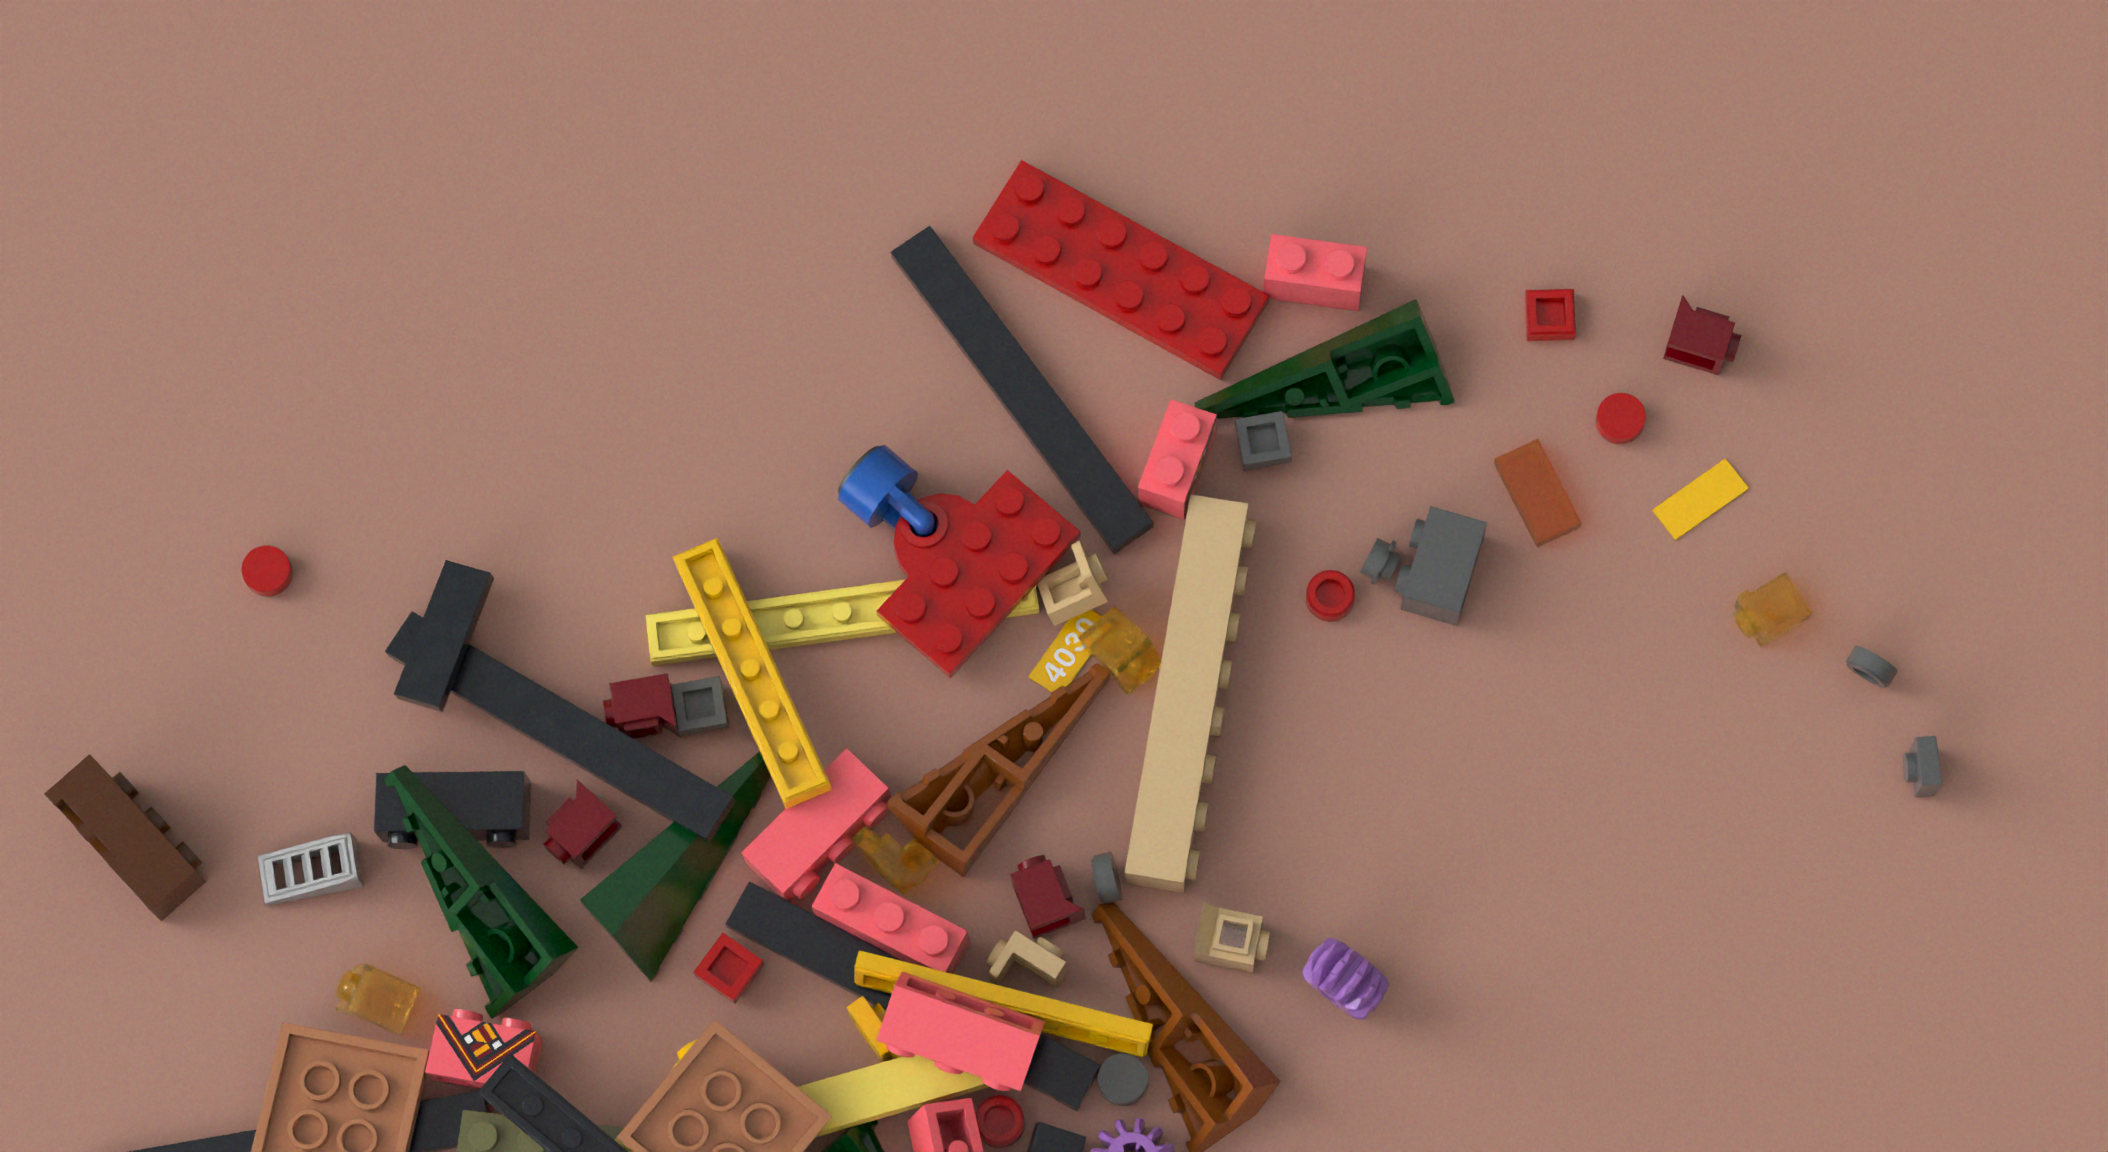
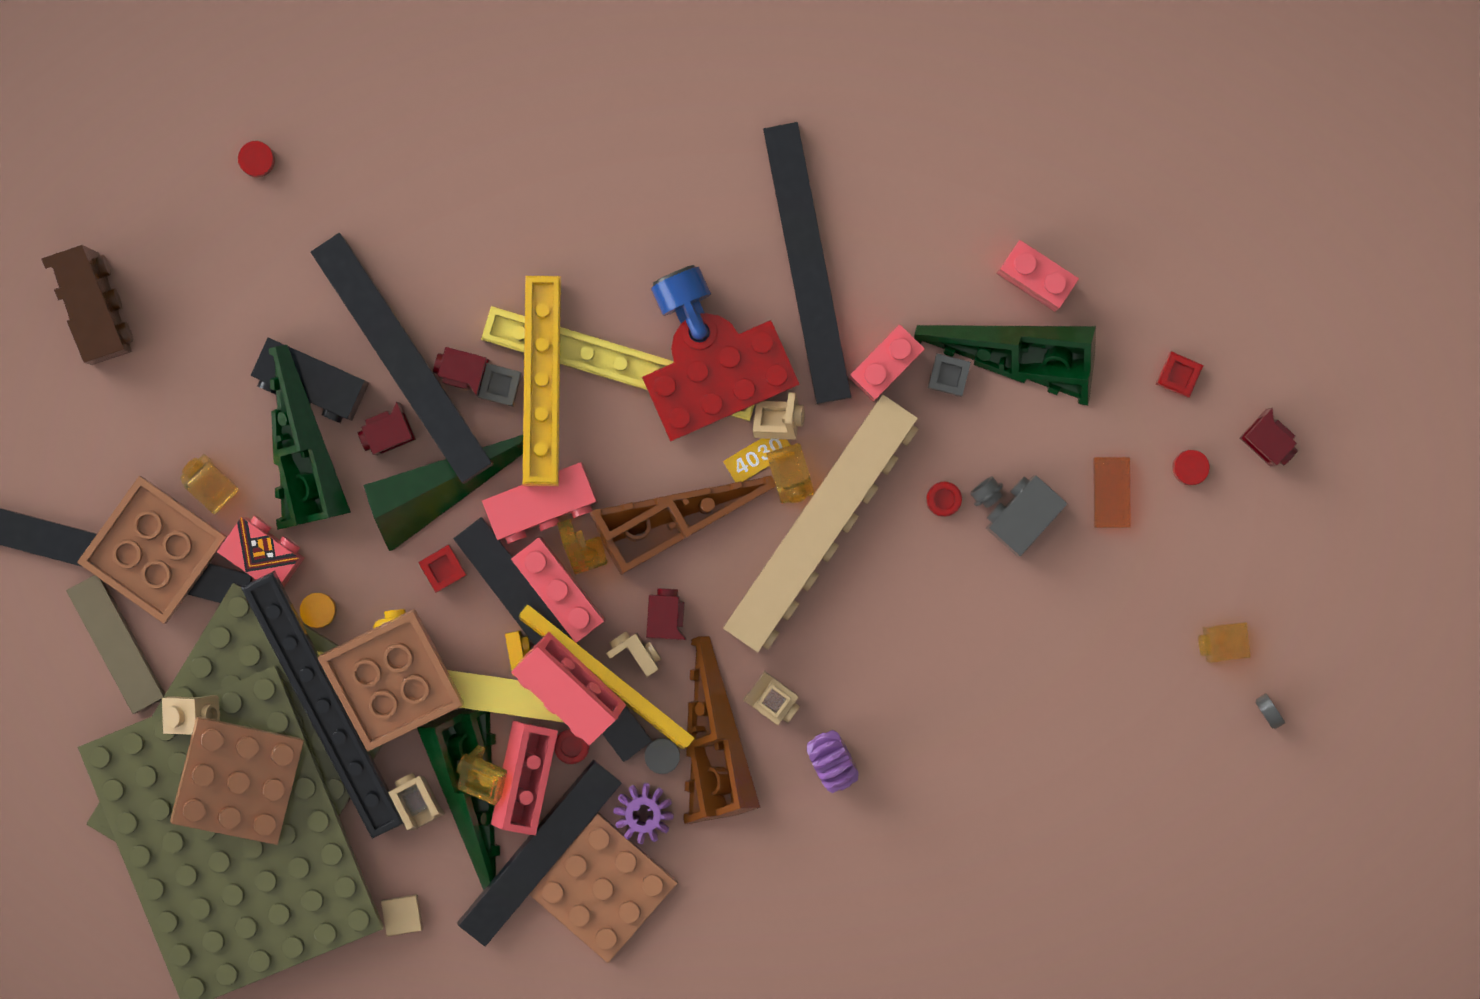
camera: 20 degrees right, 15 degrees up
light grey slope [258,832,364,906] -> none
black tile [394,560,494,712] -> none
red plate [972,160,1269,380] -> none
dark grey tile [1091,852,1122,904] -> none
yellow sticker [1652,458,1749,540] -> none
dark grey plate [1903,736,1942,797] -> none
none -> light orange tile [299,593,337,628]

